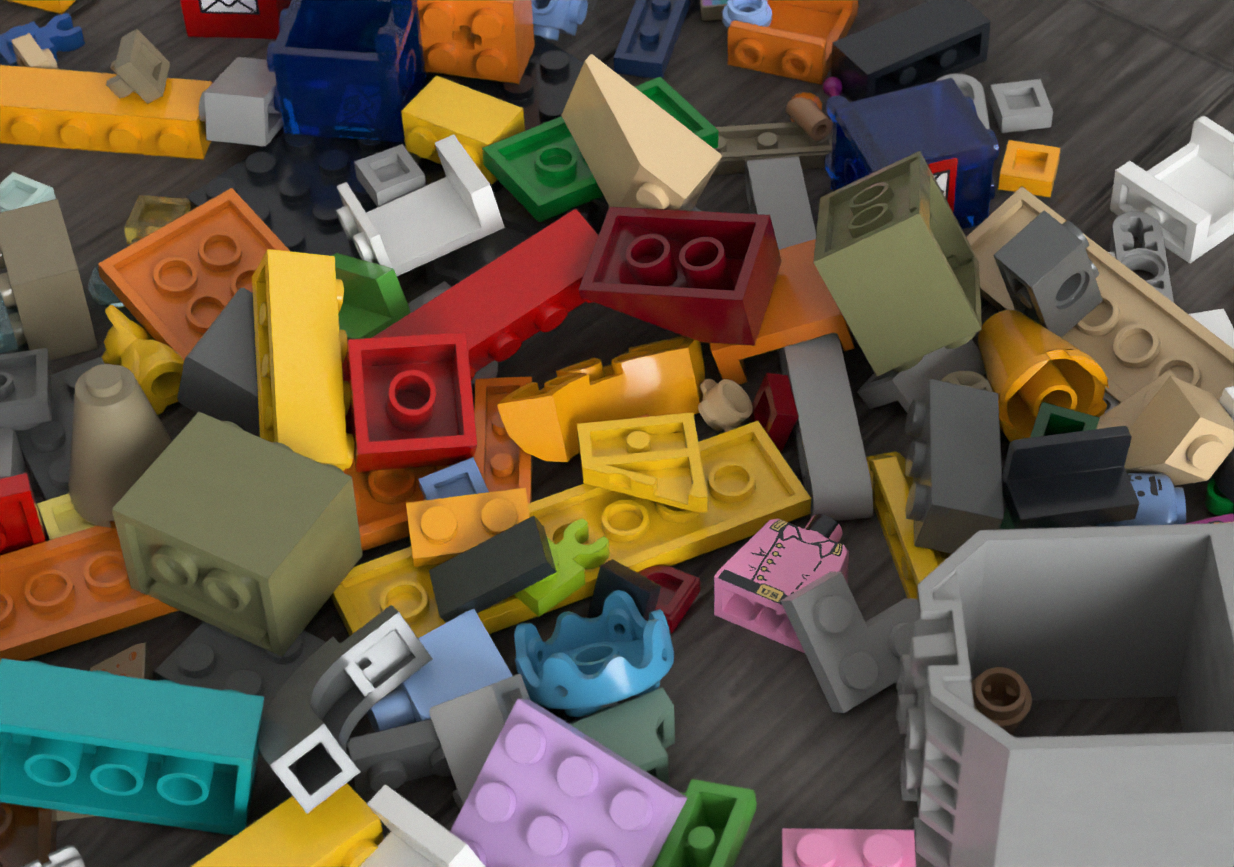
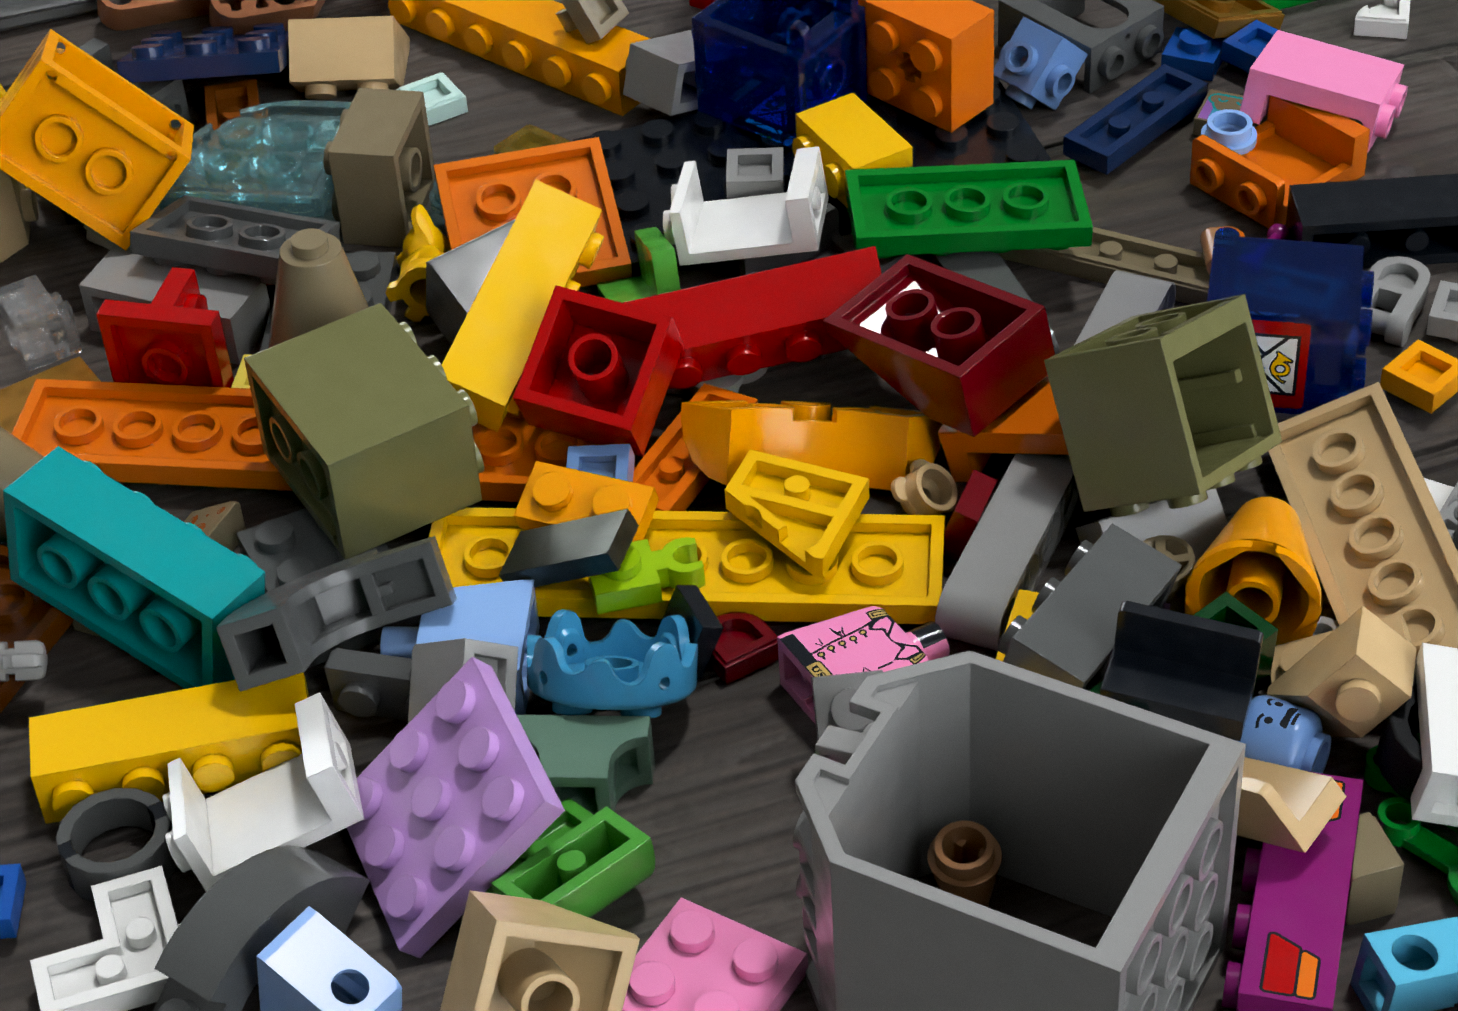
camera: 30 degrees right, 5 degrees down
tan slope [561,54,723,211] -> none
dark grey brick [994,210,1103,337] -> none

